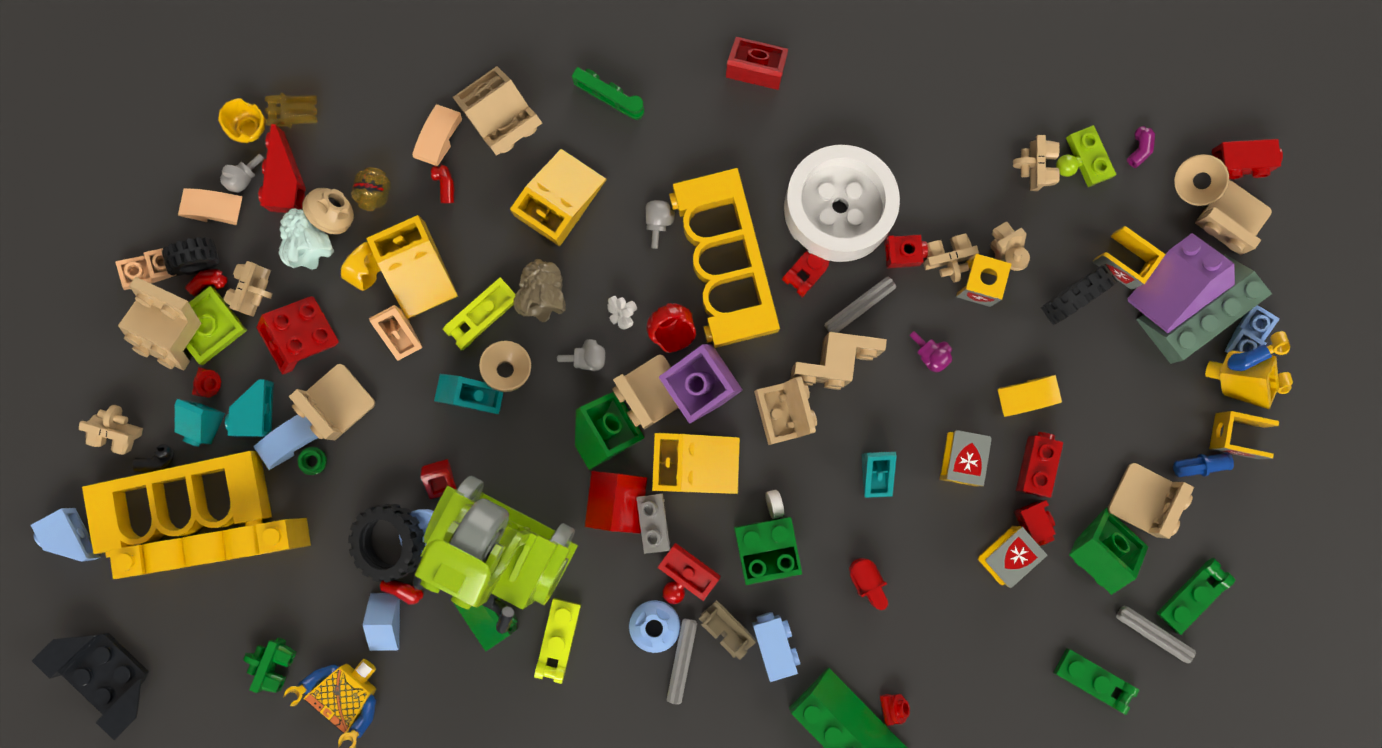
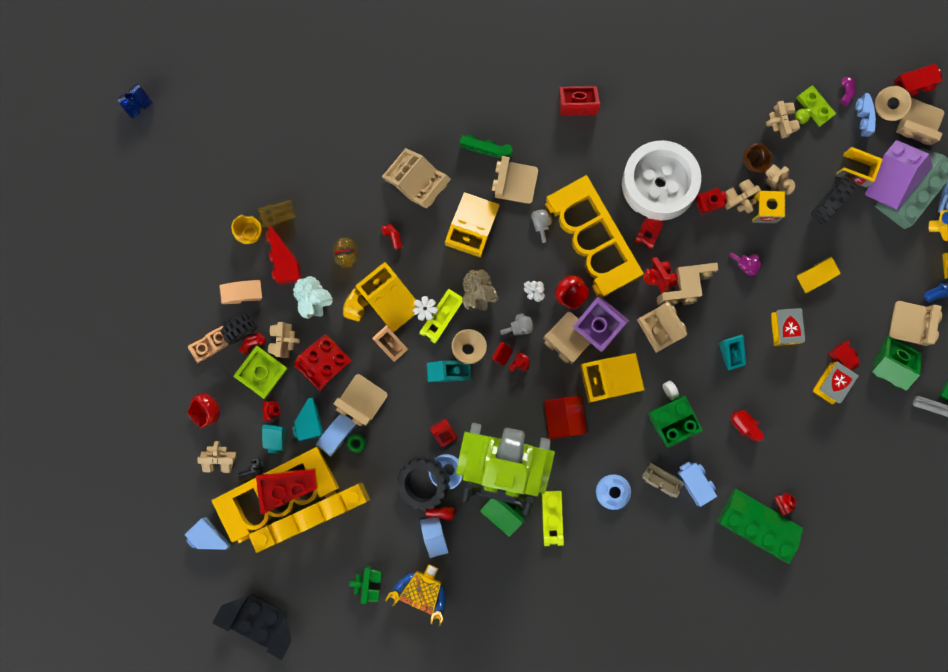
camera: 15 degrees left, 0 degrees up
tan bracket [118,277,202,371] -> none
light grey piece [220,154,264,193] -> none
tan piece [303,188,354,234] -> none
light nougat slope [412,104,462,166] -> none
green slope [575,392,644,470] -> none
light grey hinge [636,494,670,554] -> none
red plate [657,543,721,604] -> none
light grey axle [667,618,697,704] -> none
light grey axle [824,276,896,333] -> none
red brick [1016,432,1063,498] -> none
green plate [1053,648,1140,715] -> none
none -> red hair [187,393,220,428]
none -> red wing [256,468,318,515]
none -> white plant [413,296,438,321]
none -> tan bracket [492,156,538,204]
none -> red slope [492,342,513,366]
none -> red plate [509,353,530,372]
none -> red hips [643,257,678,293]
none -> reddish brown hair [743,143,772,172]
none -> light blue slope [855,93,876,137]

